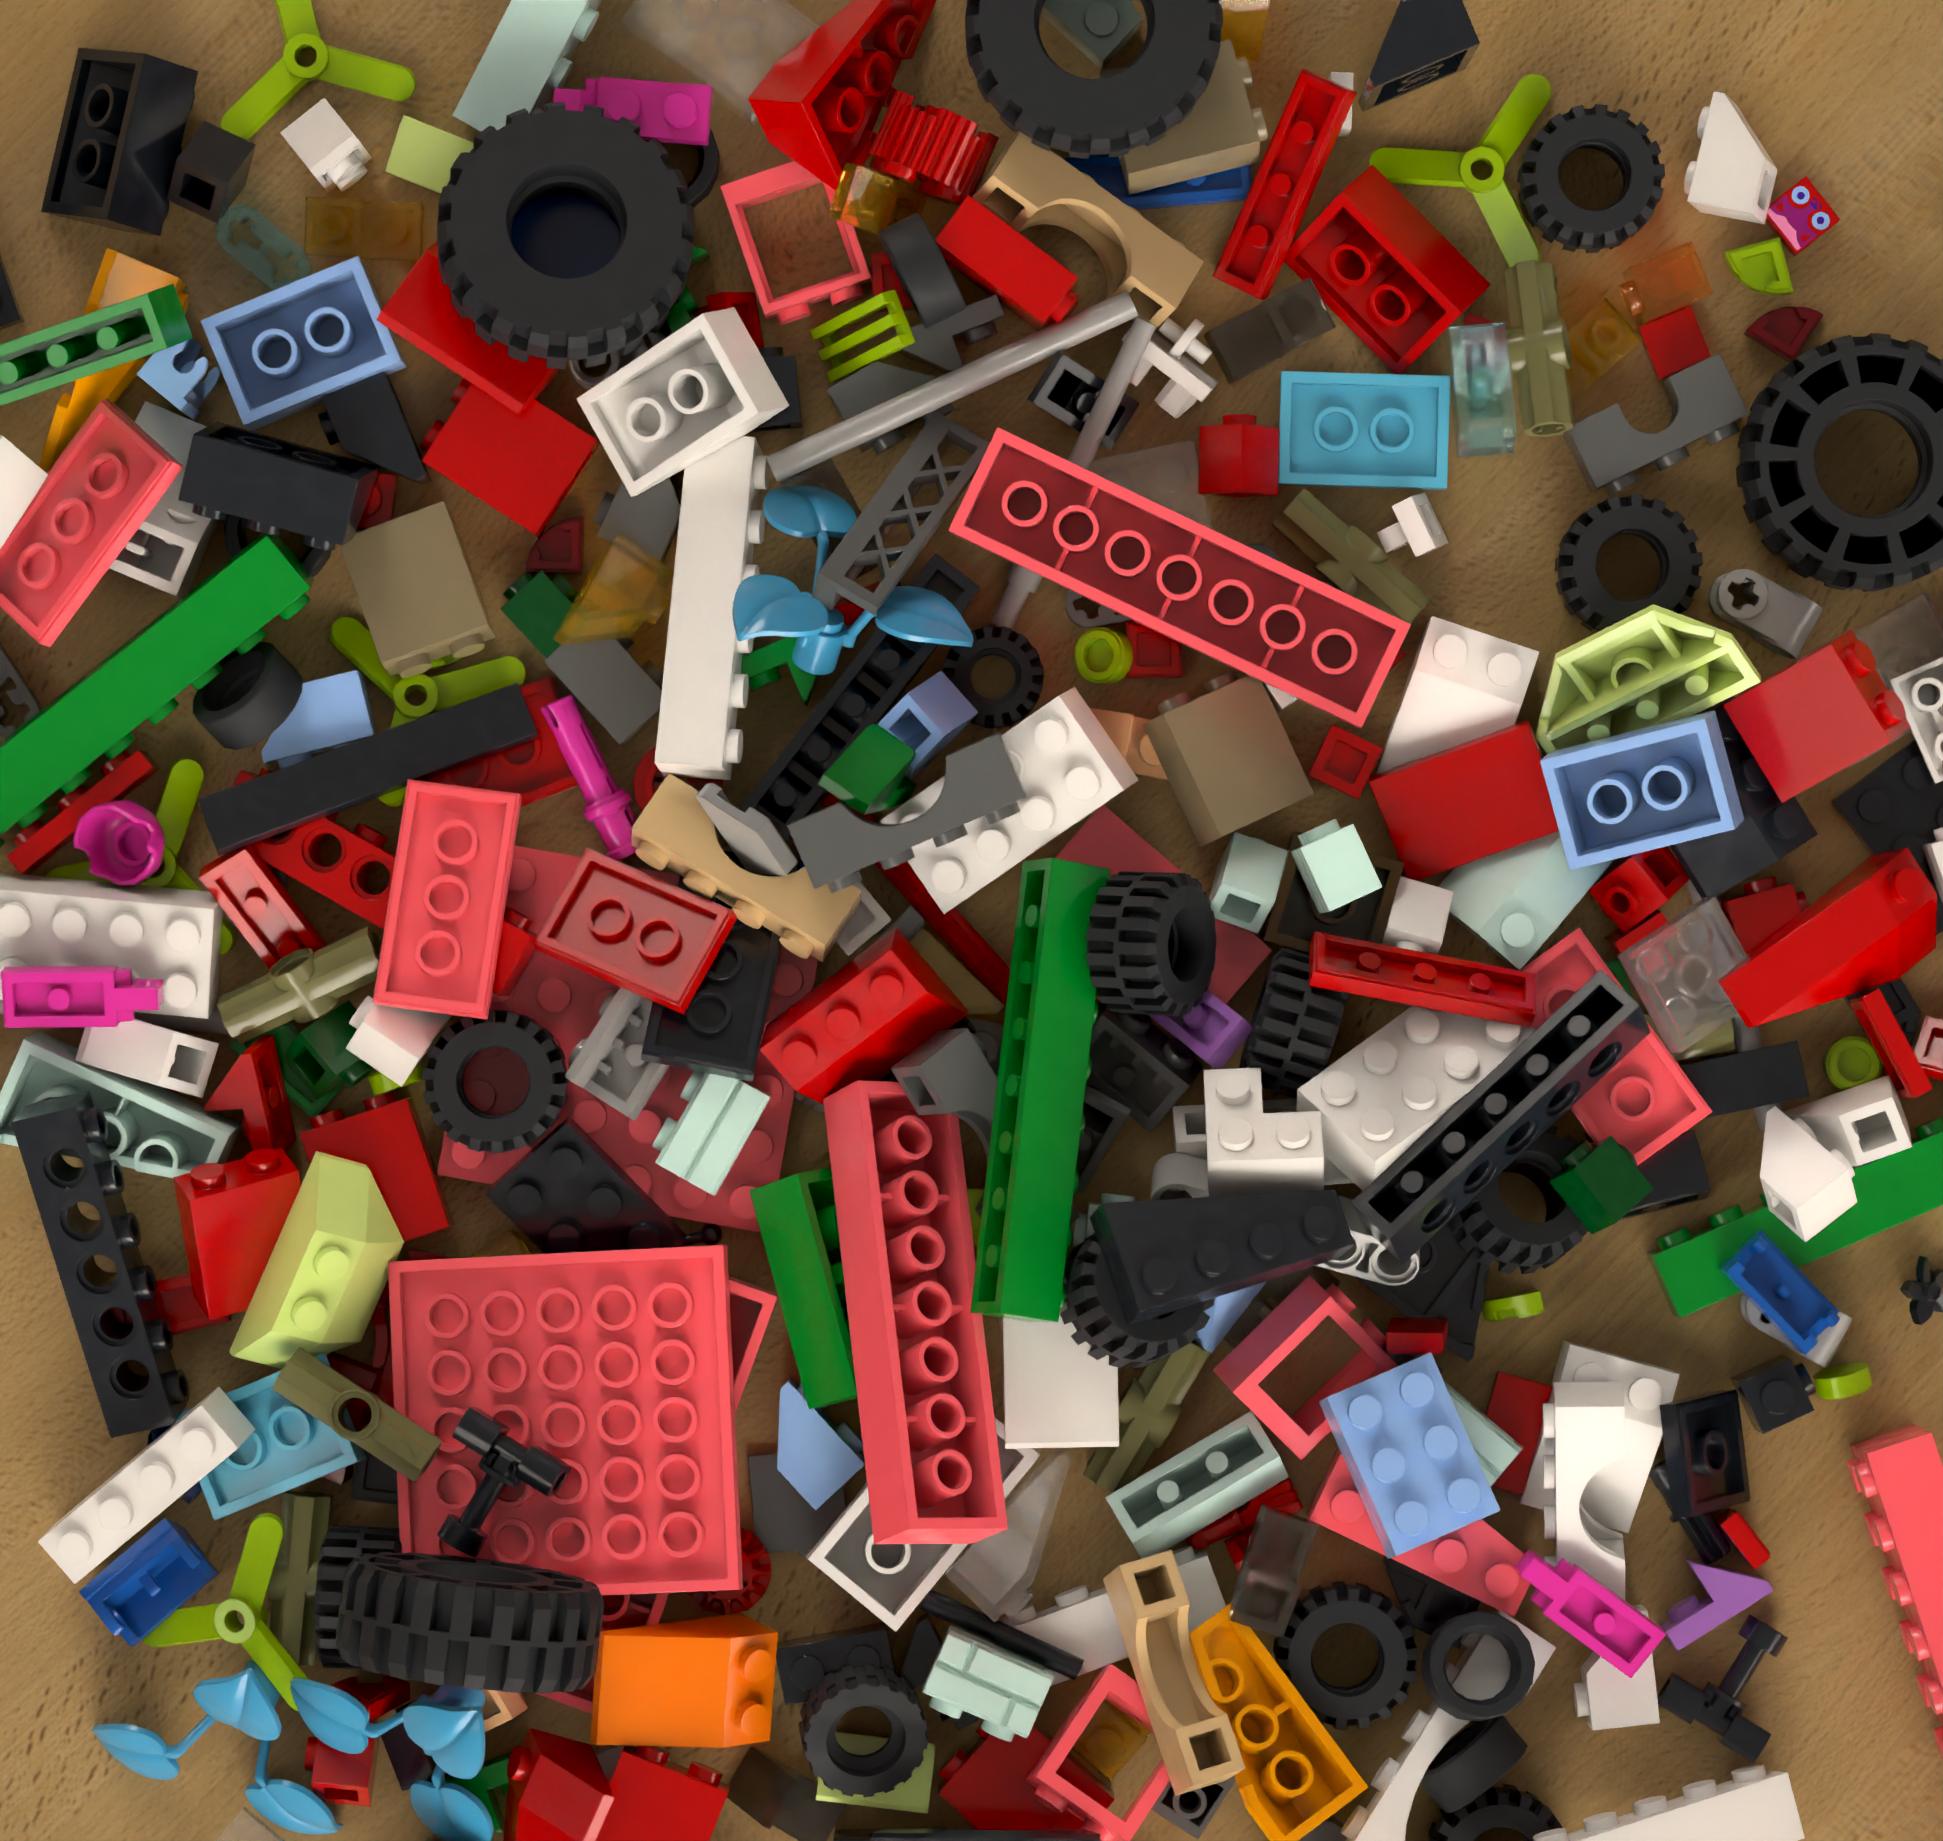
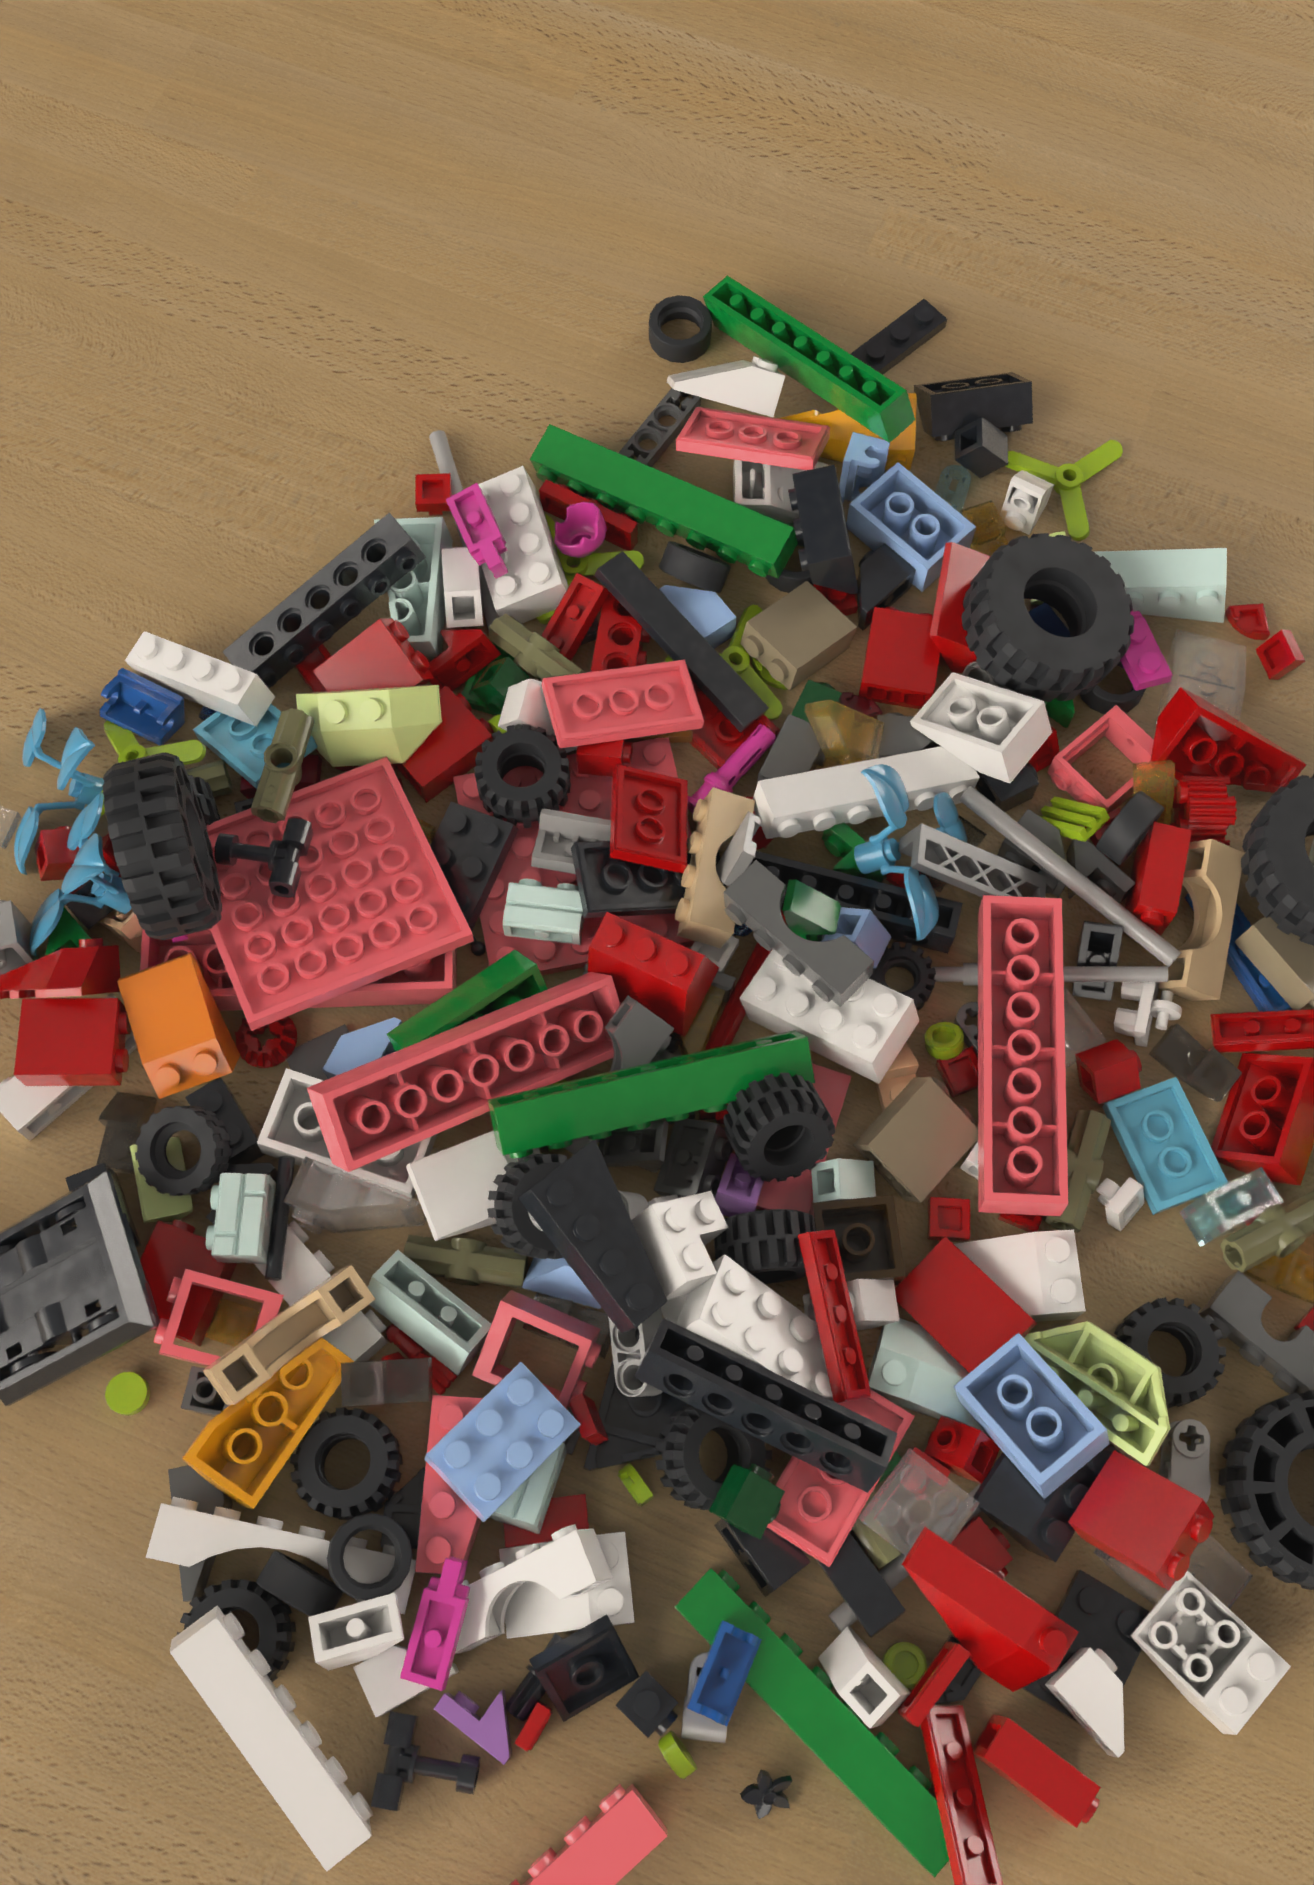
camera: 65 degrees right, 20 degrees down
light aqua brick [1291,819,1382,913] -> none
white slope [1760,1106,1857,1242] -> none
none -> white slope [308,1593,404,1671]

